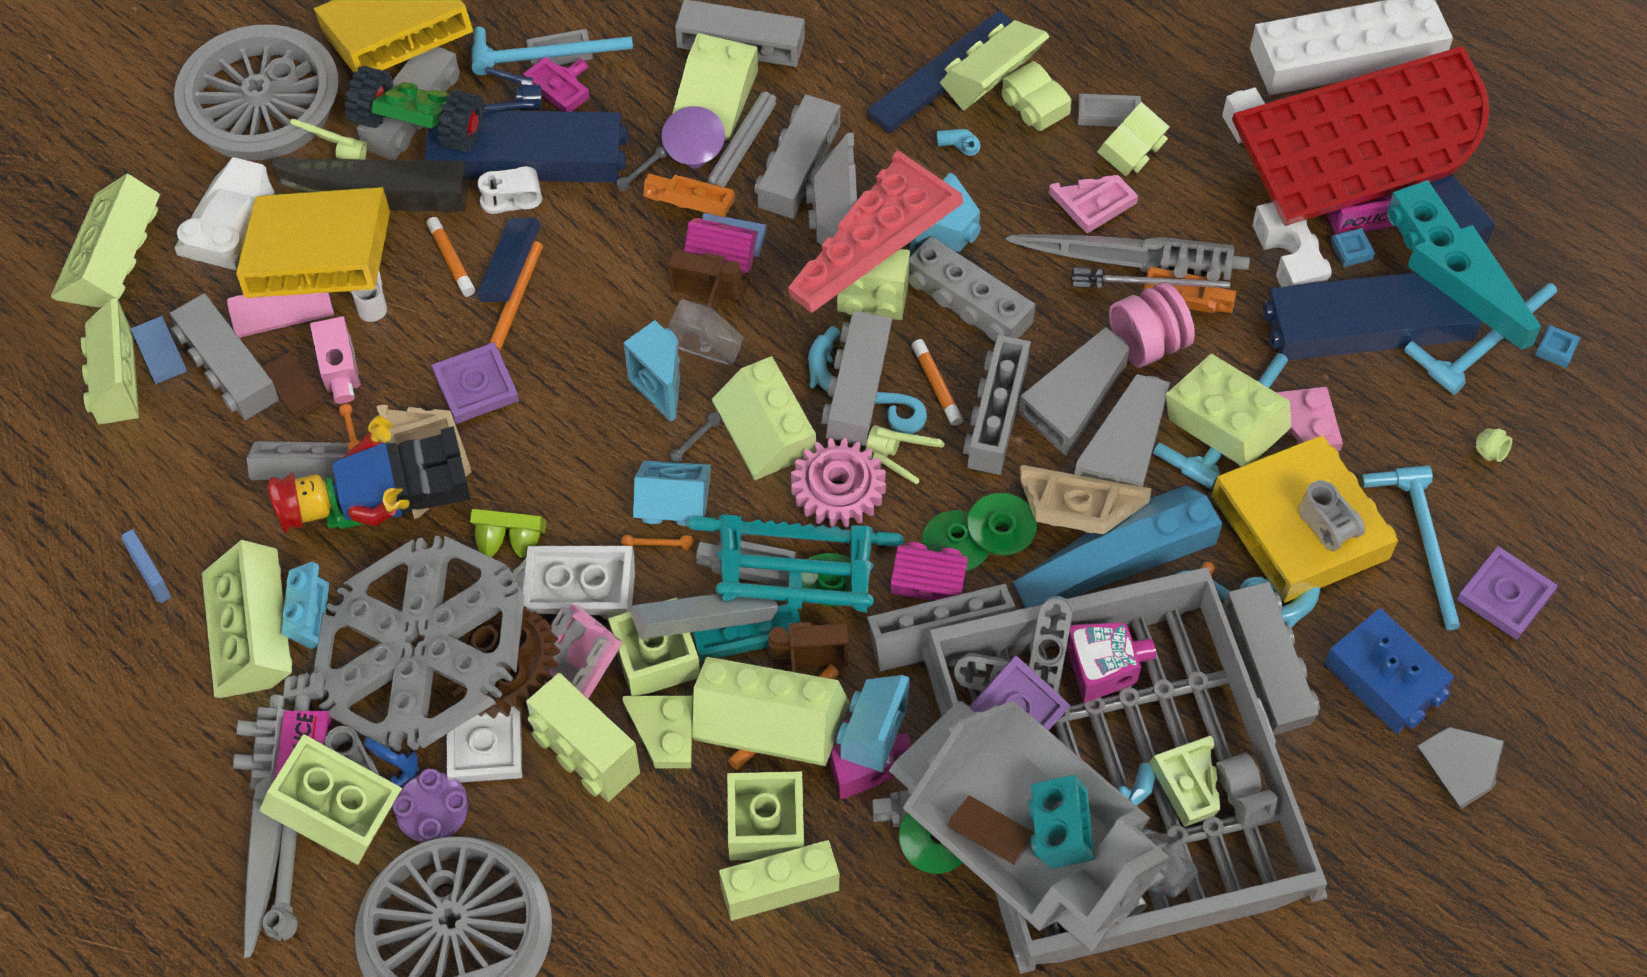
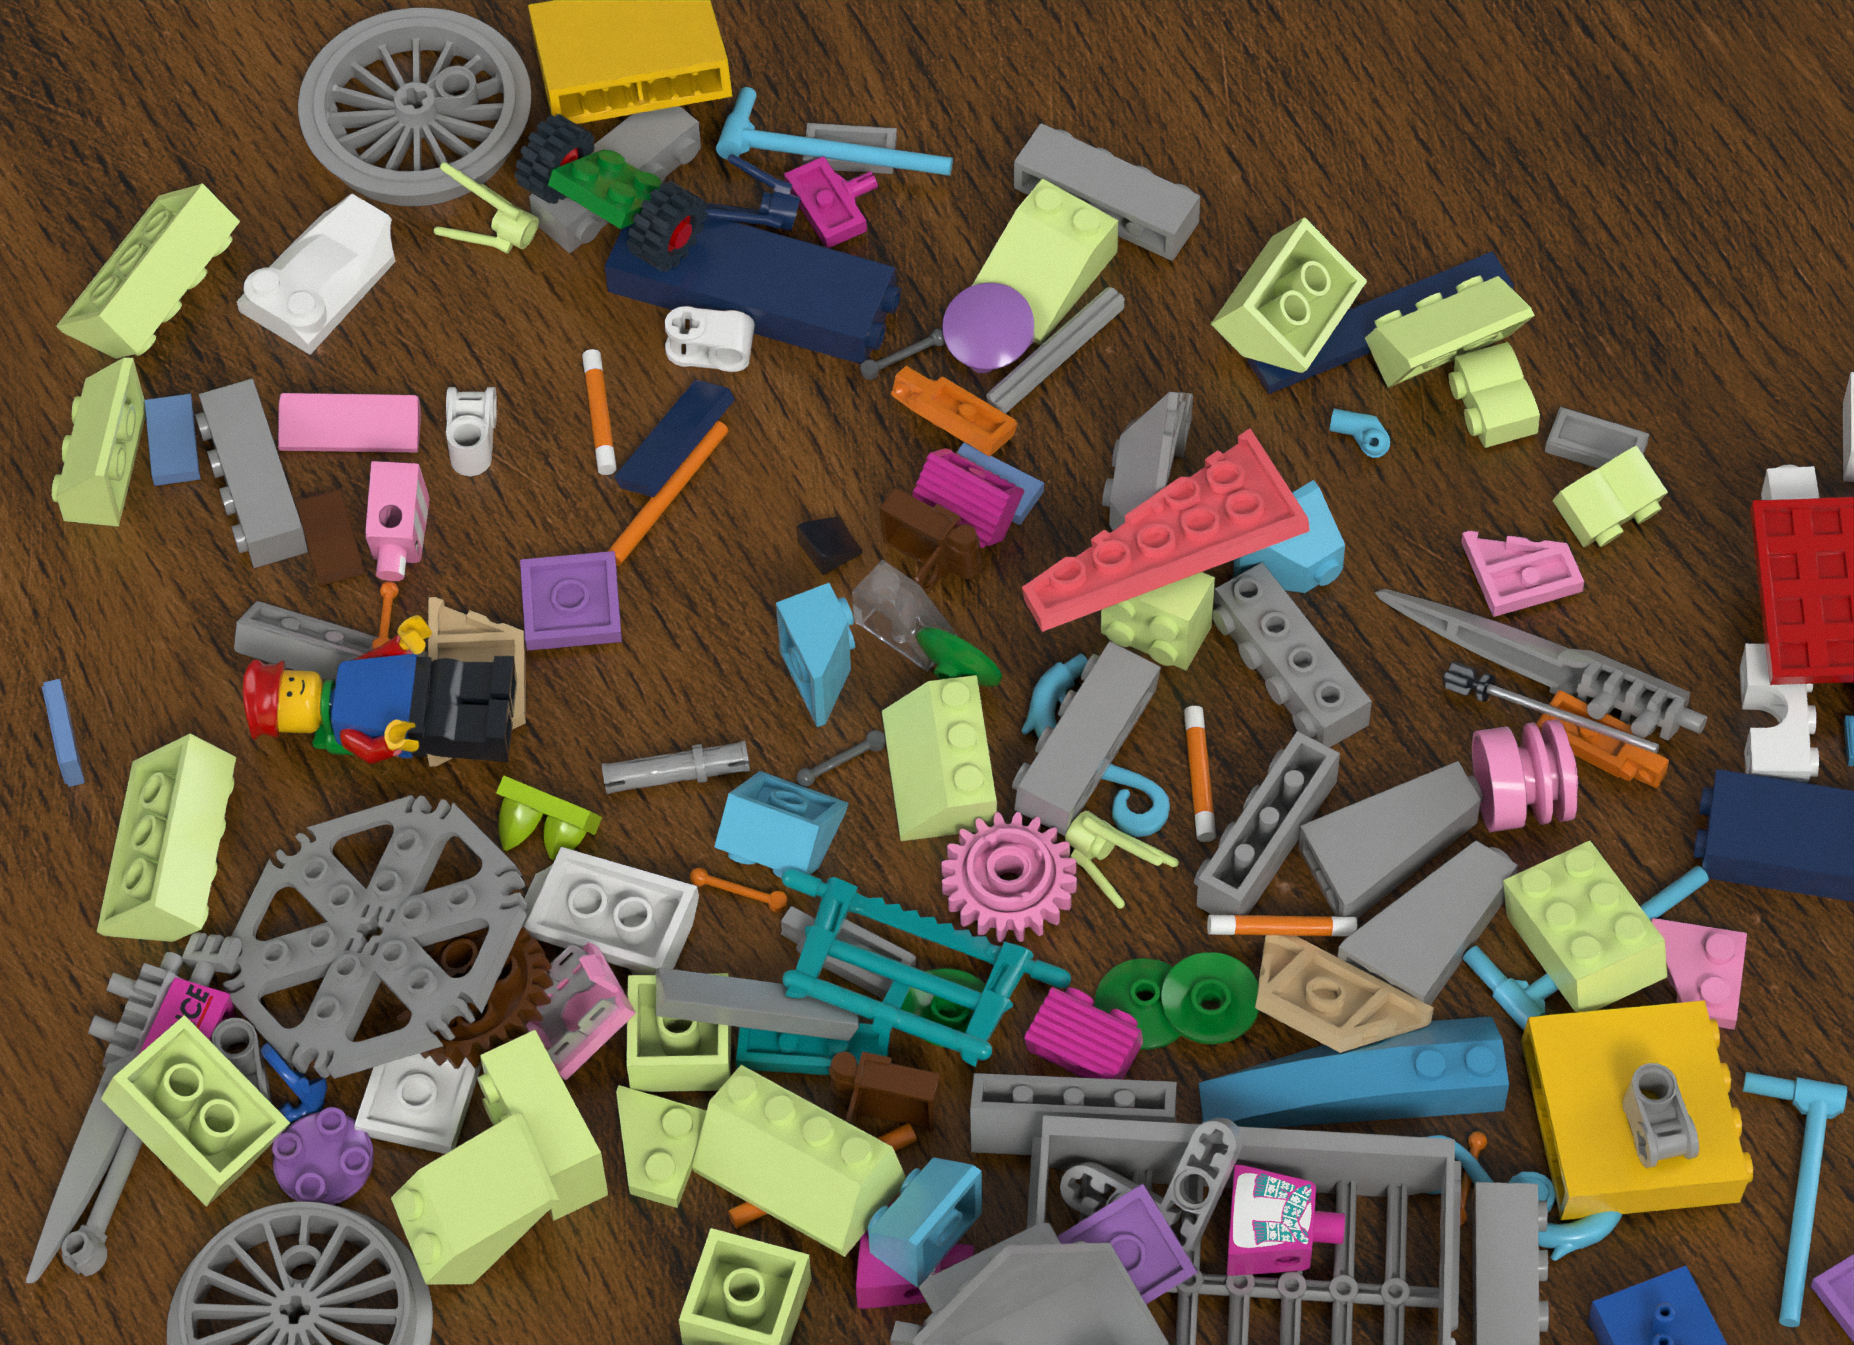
camera: 20 degrees right, 0 degrees up
yellow brick [236,187,390,298] -> none
clear smoke slope [272,158,469,213] -> none
medium azure bracket [281,562,329,649] -> none
light grey brick [754,94,841,219] -> none
none -> yellowish green slope [391,1113,559,1285]
none -> light grey pin [602,740,750,794]
none -> black slope [796,516,862,575]
none -> green dish [916,627,1003,687]
none -> orange bar [1207,915,1357,936]
none -> yellowish green slope [1211,217,1367,373]

